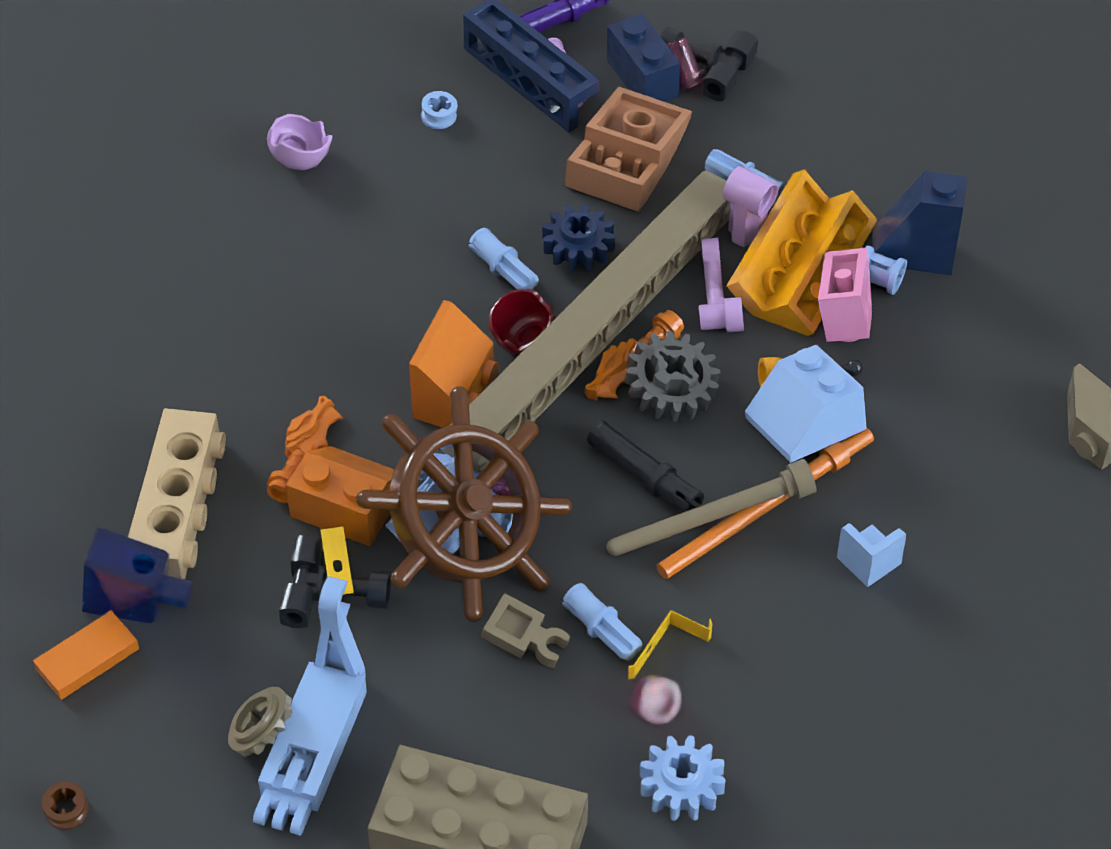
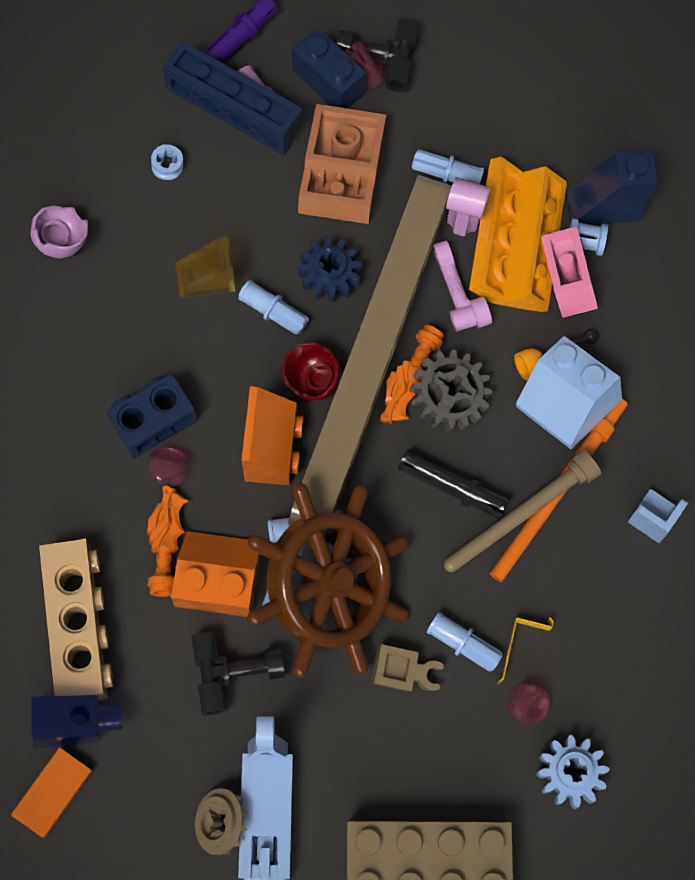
camera: 20 degrees left, 20 degrees up
yellow piece [321,527,354,594] -> none
none -> dark blue brick [106,373,197,459]
none -> clear pink tile [149,447,188,487]
none -> clear yellow slope [175,235,235,297]

